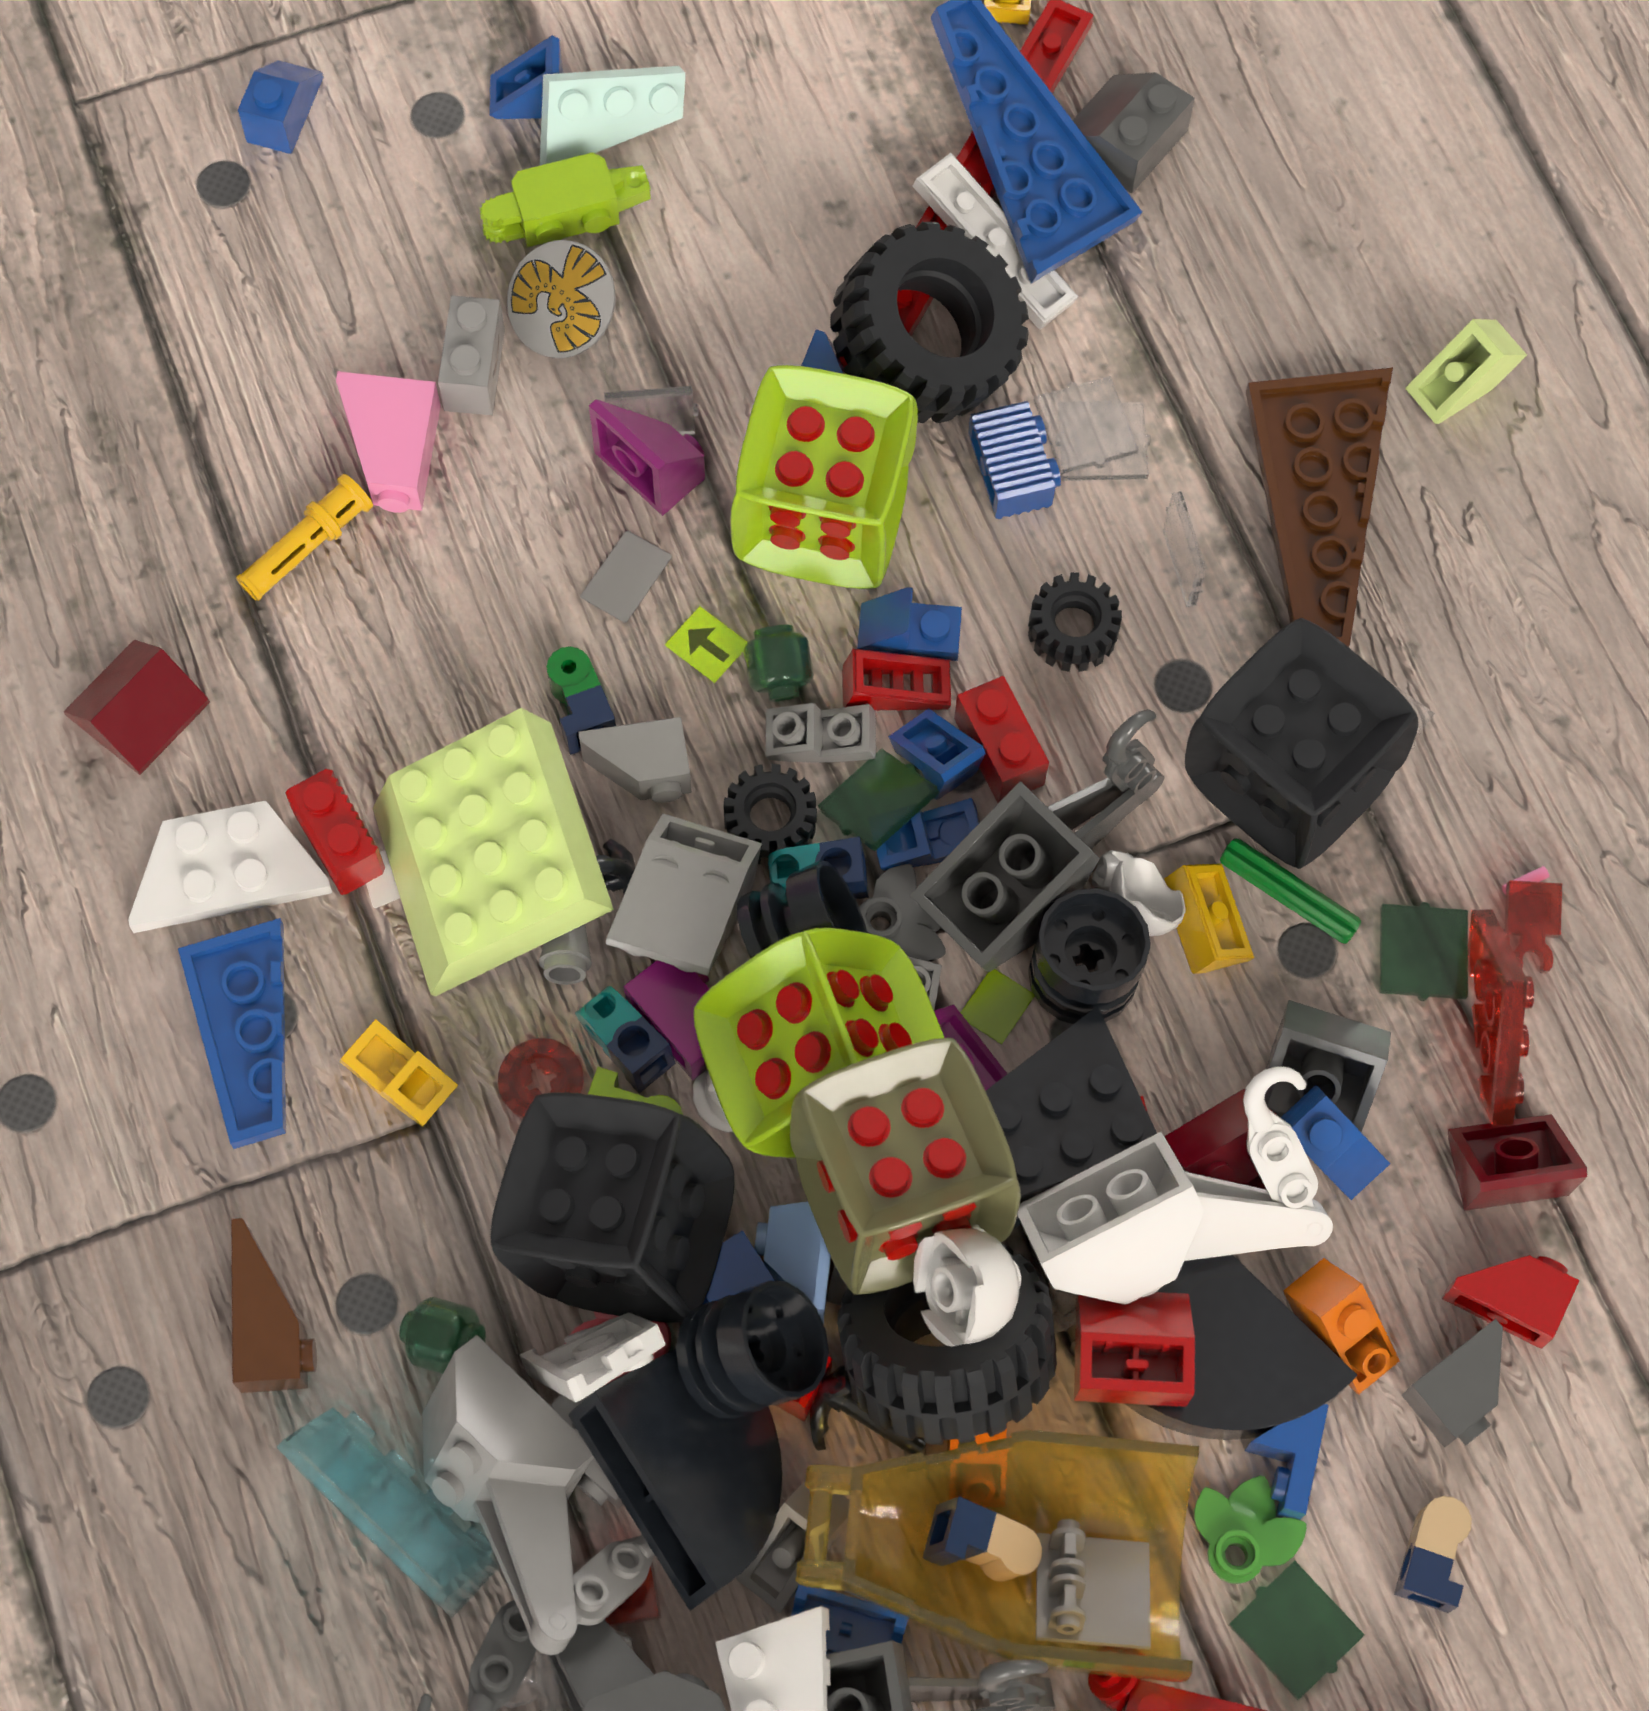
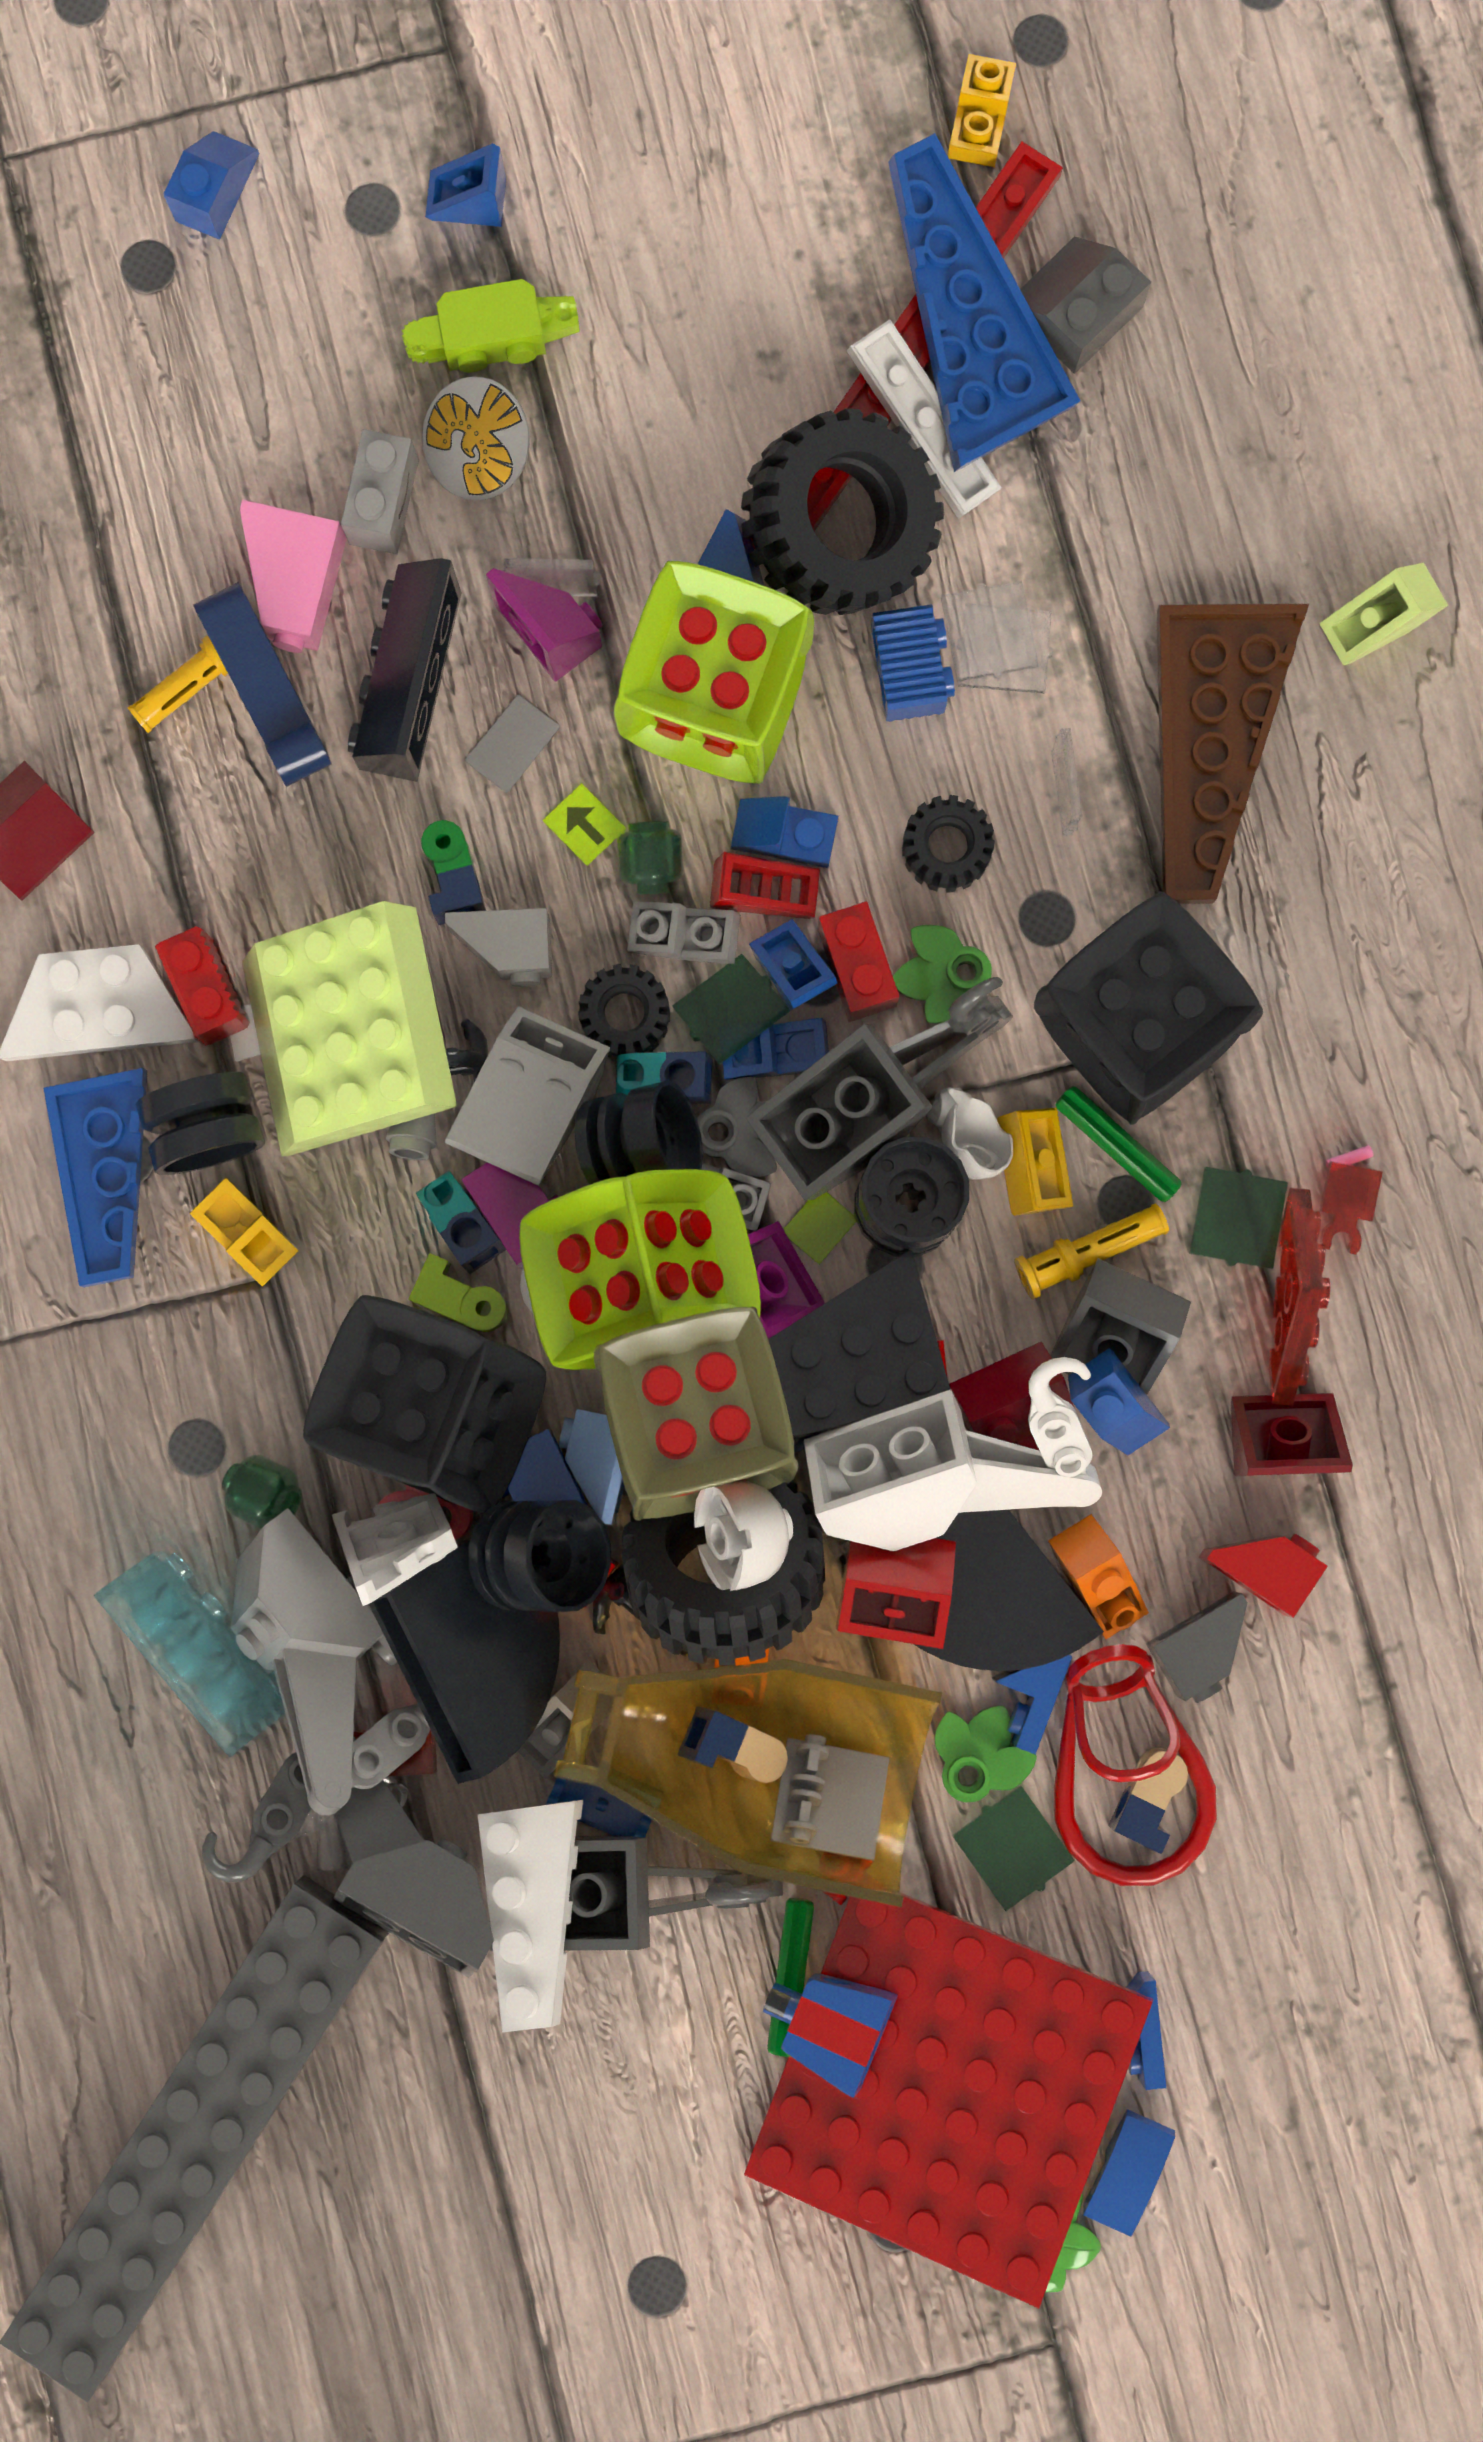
camera: 10 degrees right, 15 degrees up
reddish brown slope [231,1218,317,1393] -> none
clear red gear [498,1038,584,1117] -> none
light aqua wing [540,66,686,165] -> none
none -> black wheel [135,1071,266,1175]
none -> dark blue beam [193,582,332,787]
none -> black slope [348,558,462,782]
none -> bright green plate [893,925,992,1024]
none -> yellow pin [1014,1203,1169,1300]
none -> red animal [1054,1644,1217,1886]

